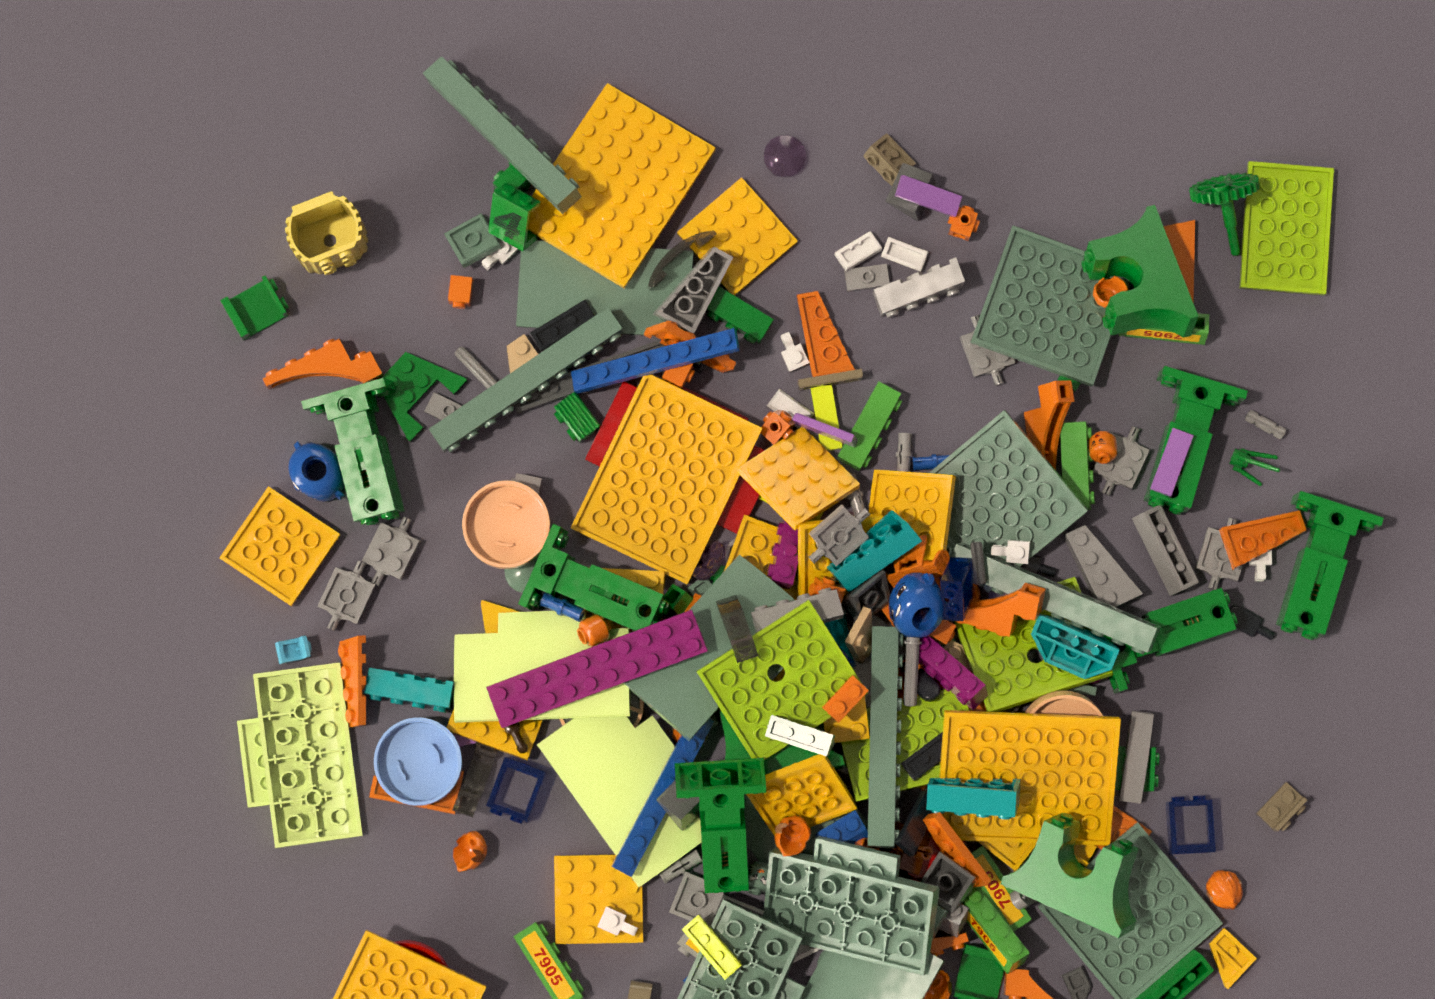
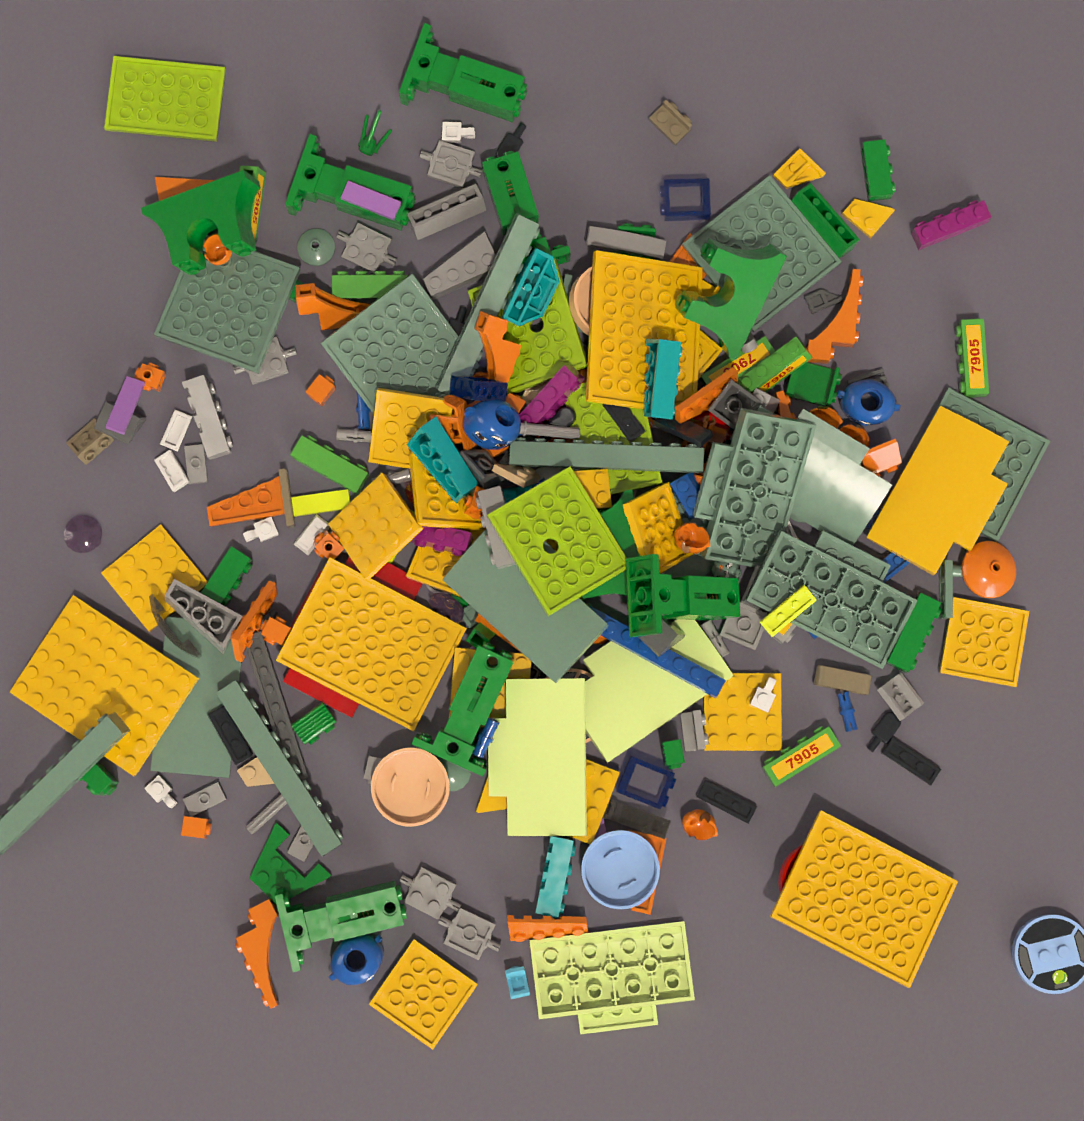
camera: 85 degrees left, 0 degrees up
green panel [220,275,289,341] -> none
light yellow piece [285,191,368,275] -> none
sand green plate [444,213,501,268] -> none
magenta plate [486,609,708,728] -> none
green panel [488,183,541,251] -> none
dark brown piece [504,722,528,754] -> none
blue plate [571,328,740,394] -> none
orange head [577,614,611,647] -> none
clear smoke slope [715,595,758,663] -> none
piece [765,715,835,756] -> none
medium lavender tile [792,413,858,448] -> none
light grey plate [808,504,870,566] -> none
orange plate [822,675,869,723] -> none
dark grey axle [970,541,986,585] -> none
white plate [991,540,1030,564] -> none
orange head [1089,431,1118,464] -> none
green gear [1189,173,1260,256] -> none
orange hair [1206,870,1243,910] -> none
orange wing [1219,510,1306,570] -> none
light grey axle [1245,410,1286,439] -> none
none -> light grey plate [183,782,227,817]
none -> sand green dish [297,229,335,266]
none -> orange brick [306,374,336,406]
none -> green brick [661,739,685,770]
none -> light grey bracket [680,710,709,752]
none -> black tile [697,780,757,824]

